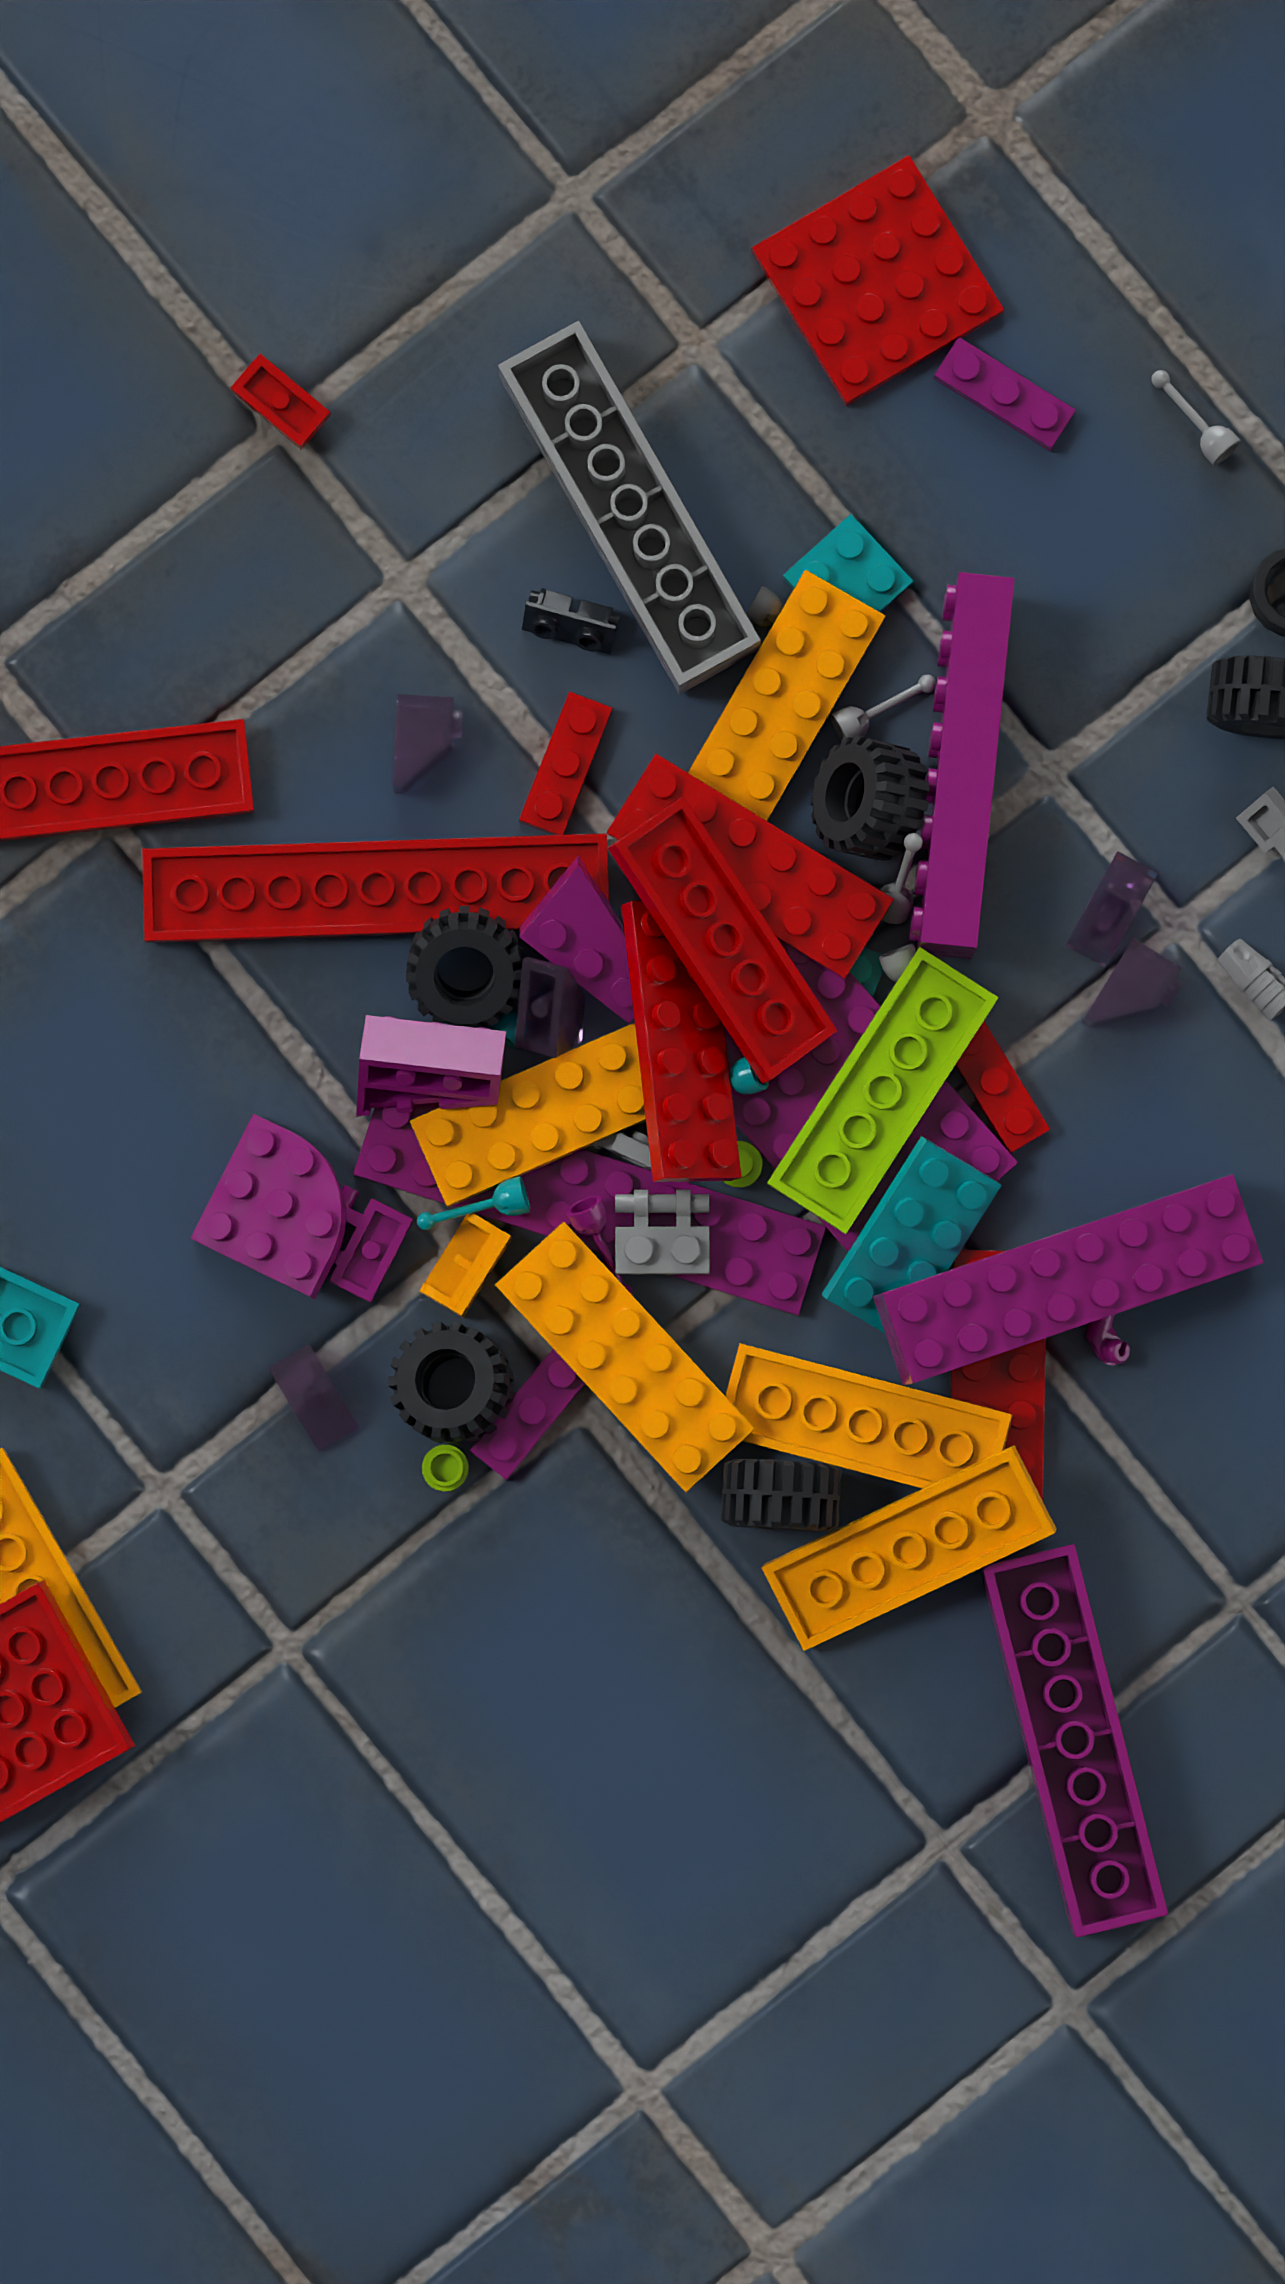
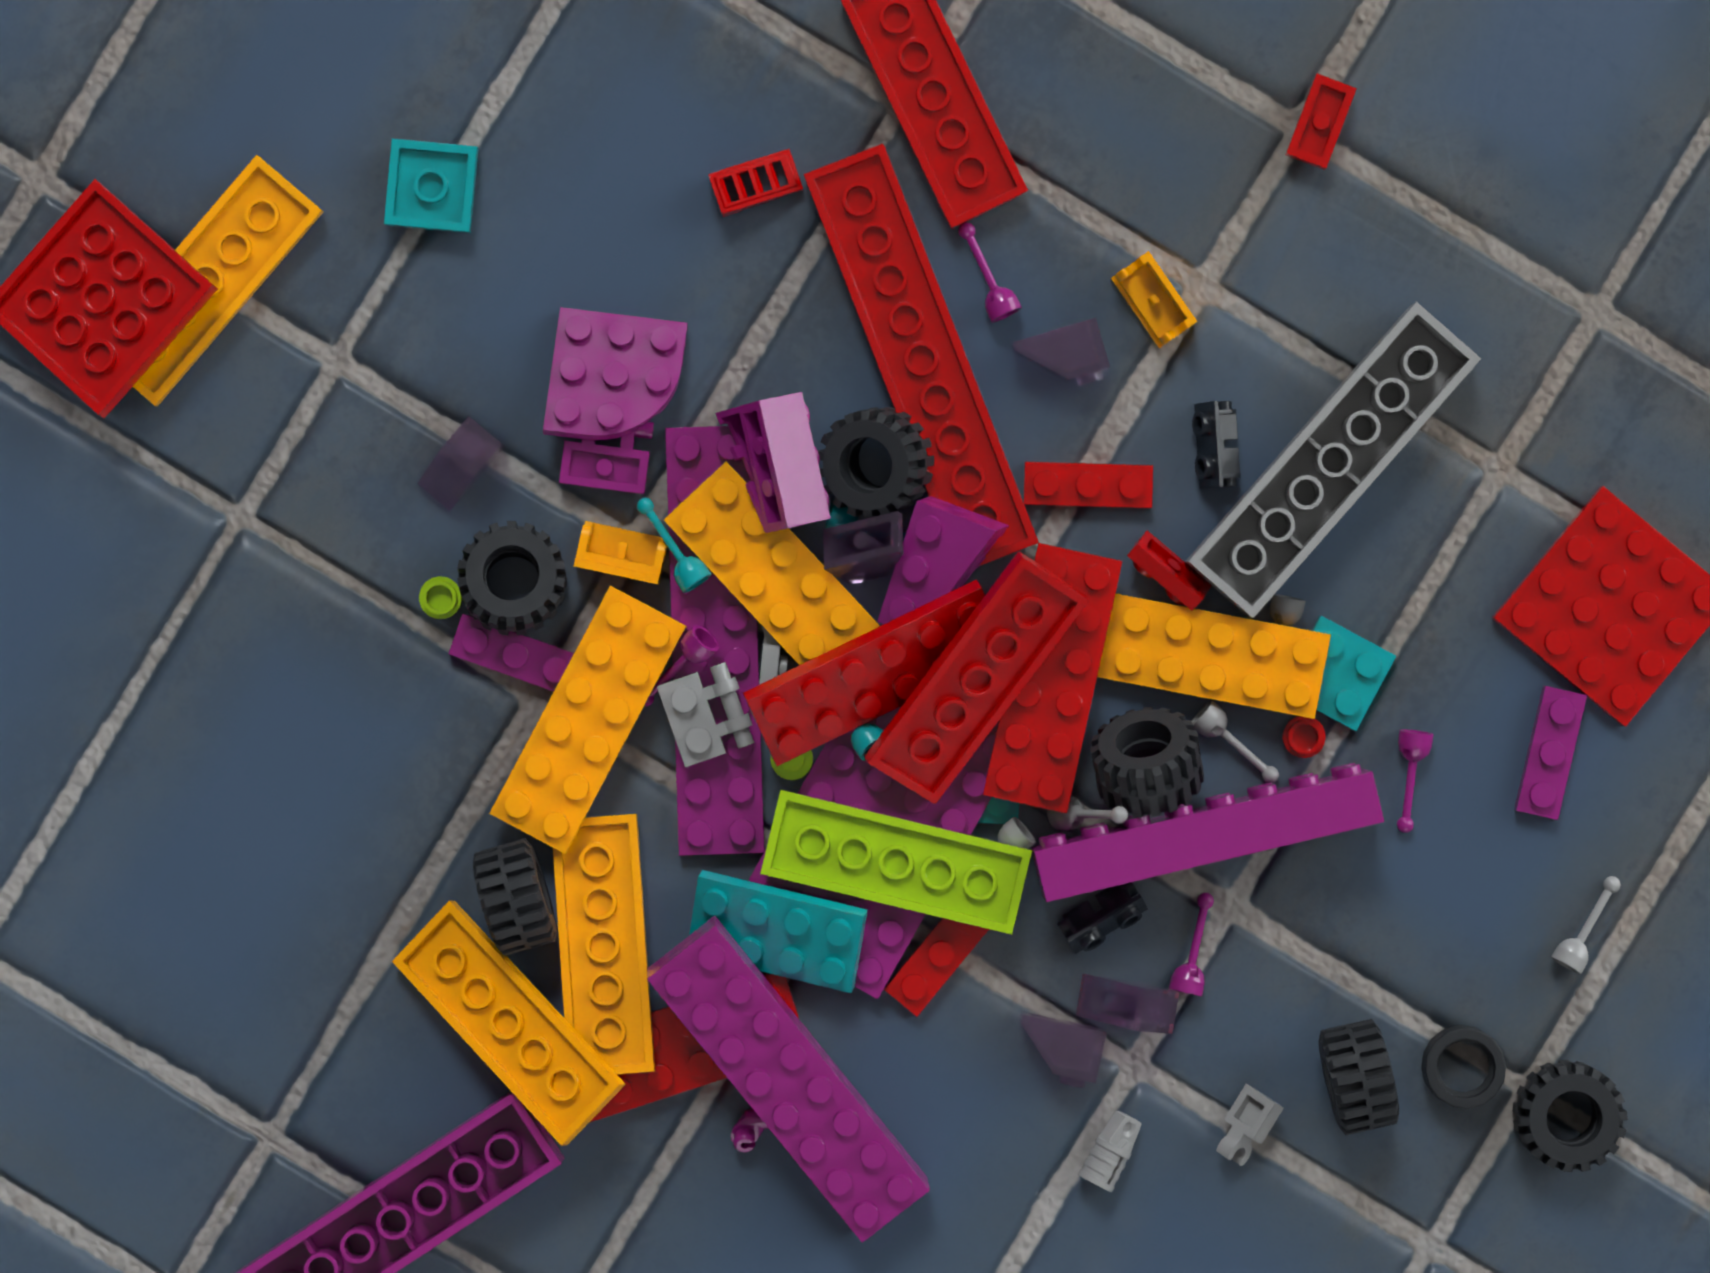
camera: 70 degrees right, 5 degrees up
none -> red slope [708,149,803,217]
none -> magenta hinge [958,222,1022,323]
none -> black hinge [1057,882,1148,954]
none -> light orange hinge [1111,251,1198,349]
none -> red plate [1127,530,1211,611]
none -> magenta hinge [1169,892,1214,997]
none -> red plate [1282,716,1326,758]
none -> magenta hinge [1397,729,1434,833]

